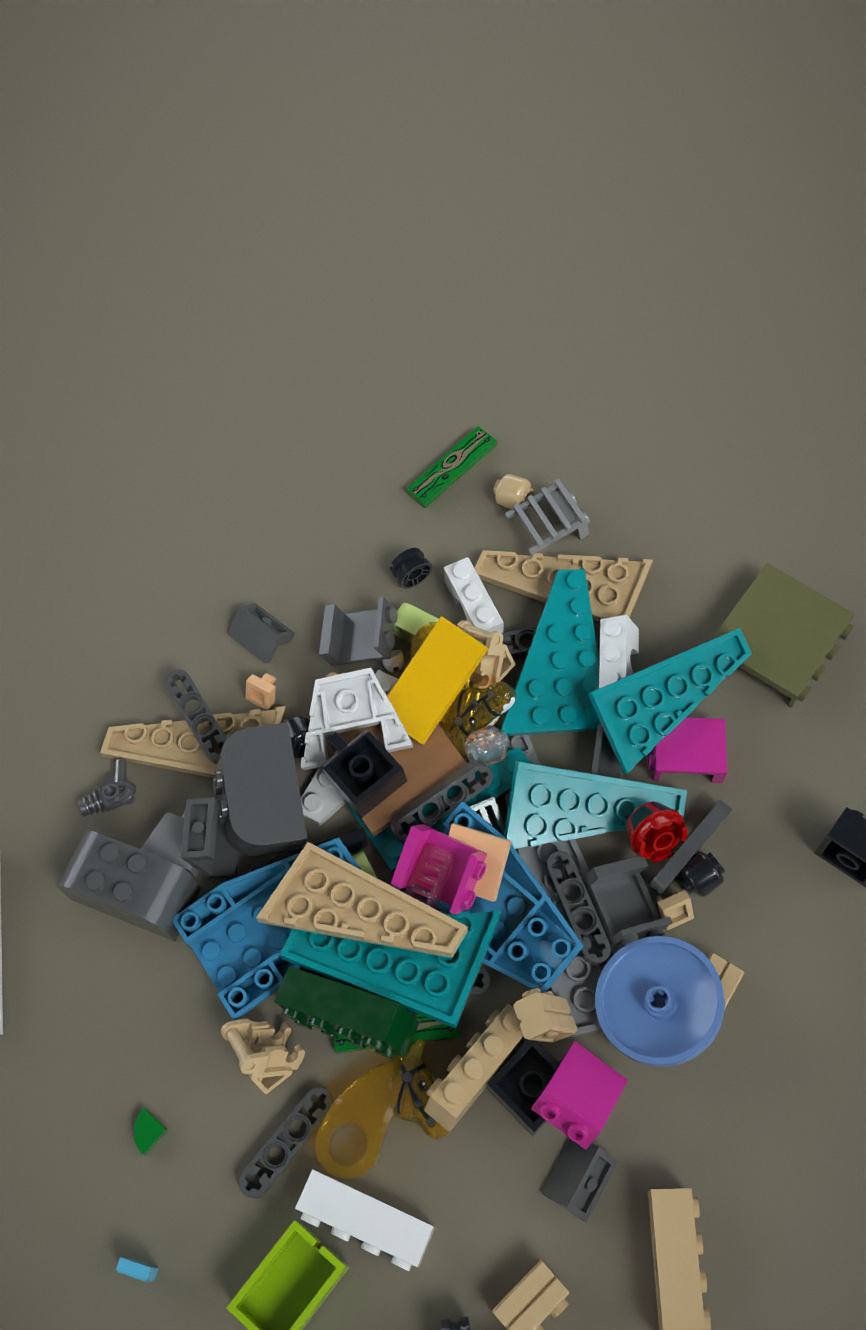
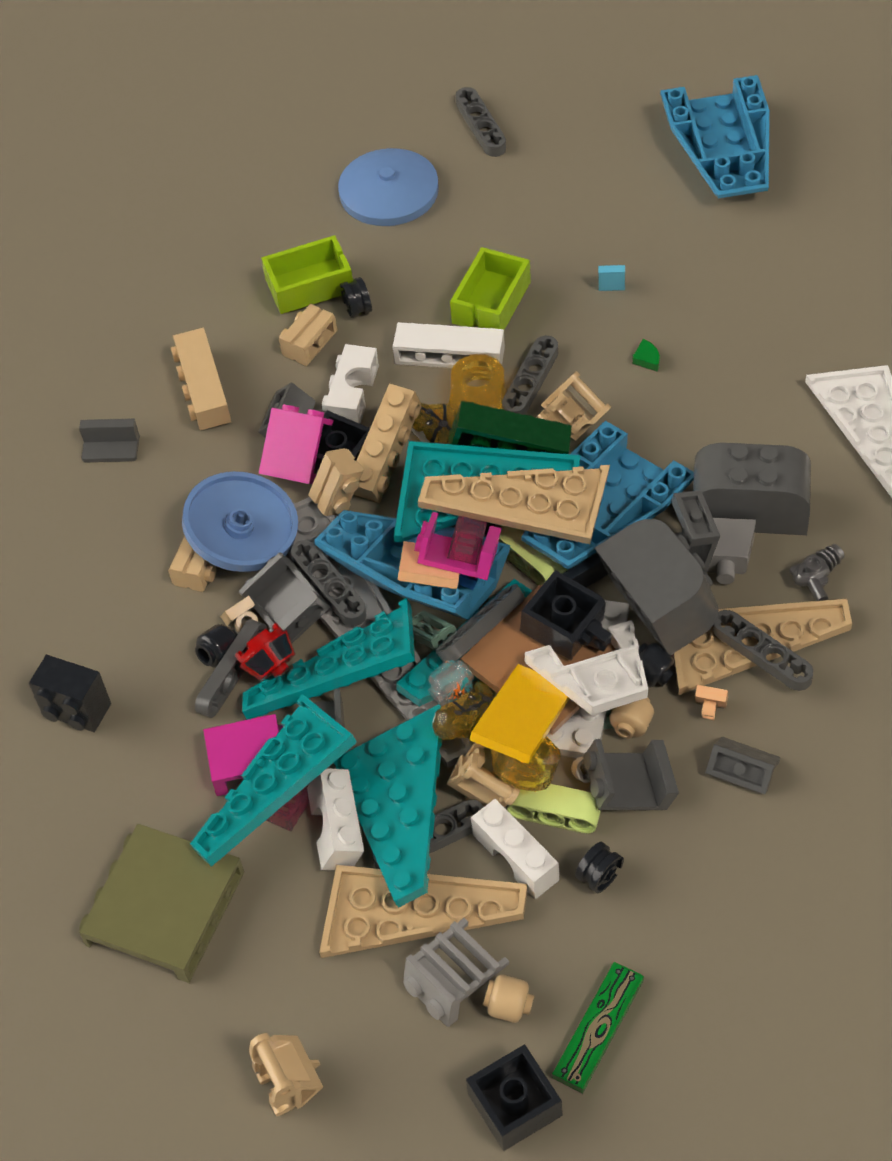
camera: 165 degrees right, 10 degrees down
none -> dark grey panel [79,418,140,463]
none -> tan piece [249,1033,323,1116]
none -> white arch [322,344,379,423]
none -> black brick [466,1044,563,1151]

